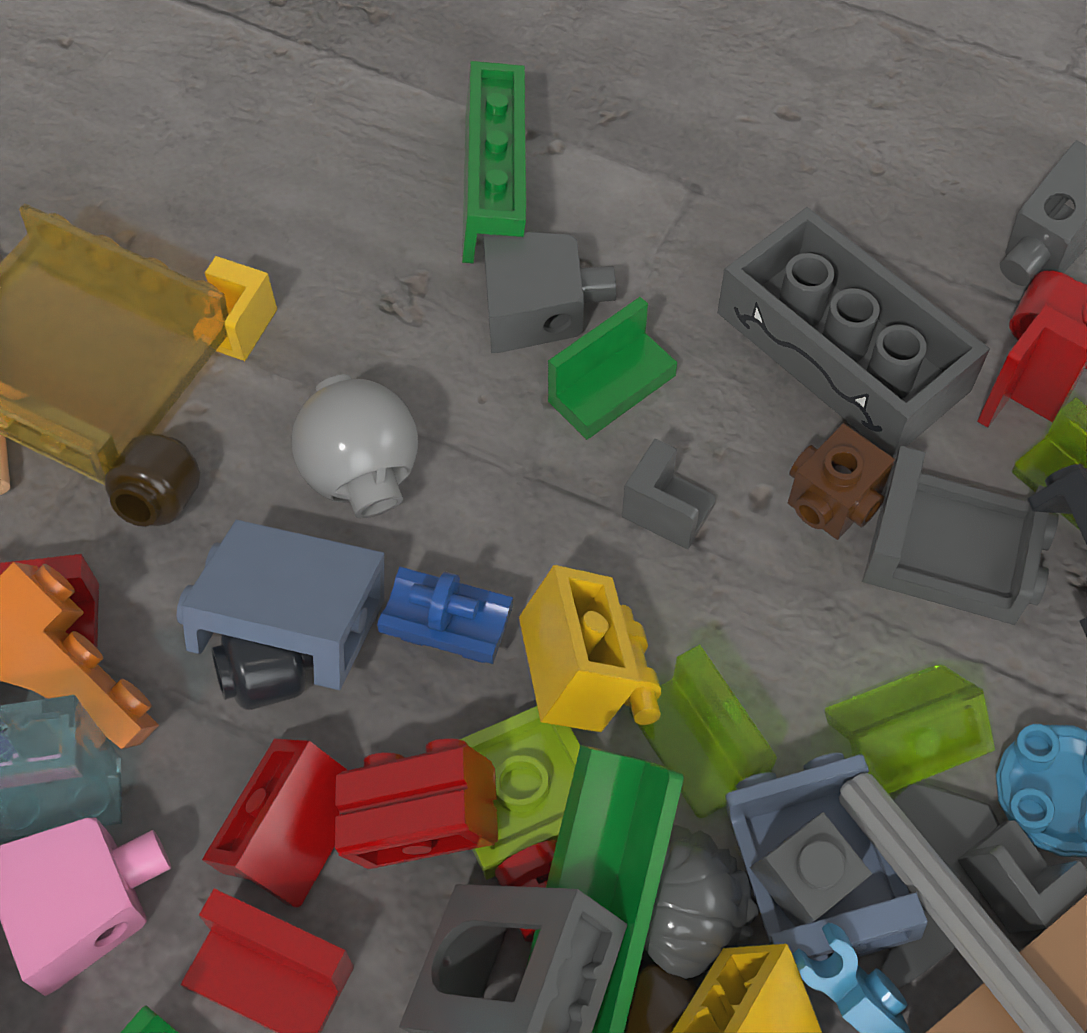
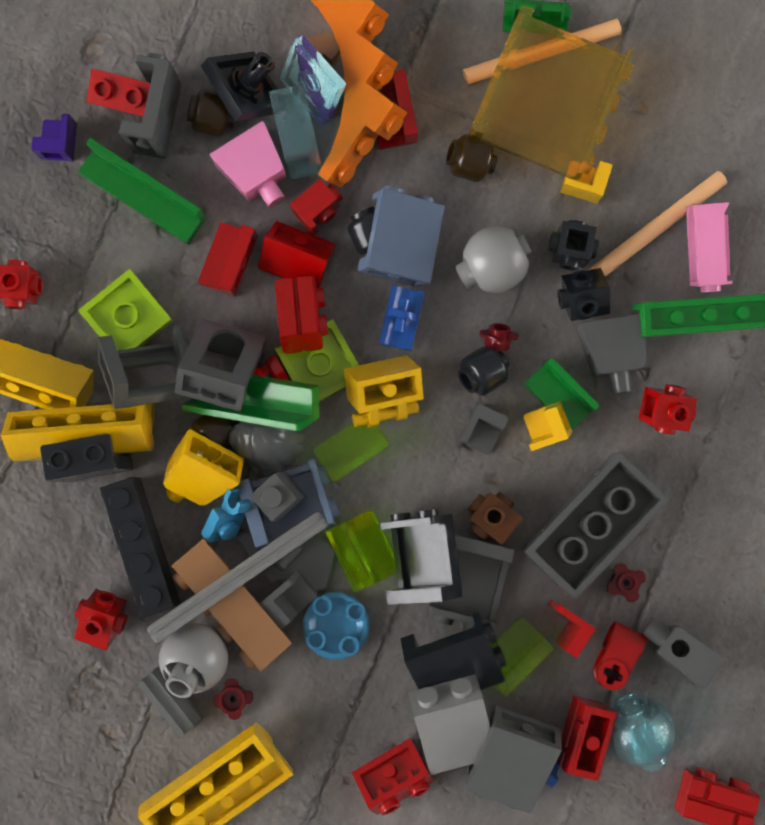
camera: 90 degrees right, 25 degrees up
none -> red brick [290,179,343,236]
none -> panel [379,509,463,605]
none -> black head [458,346,509,395]
none -> dark red plate [479,323,519,351]
none -> yellow panel [523,401,572,451]
none -> black brick [548,220,599,271]
none -> black brick [557,268,610,321]
none -> light nougat piece [588,171,727,277]
none -> dark red plate [607,563,646,602]
none -> red brick [638,384,697,435]
none -> bright pink window [686,202,732,292]

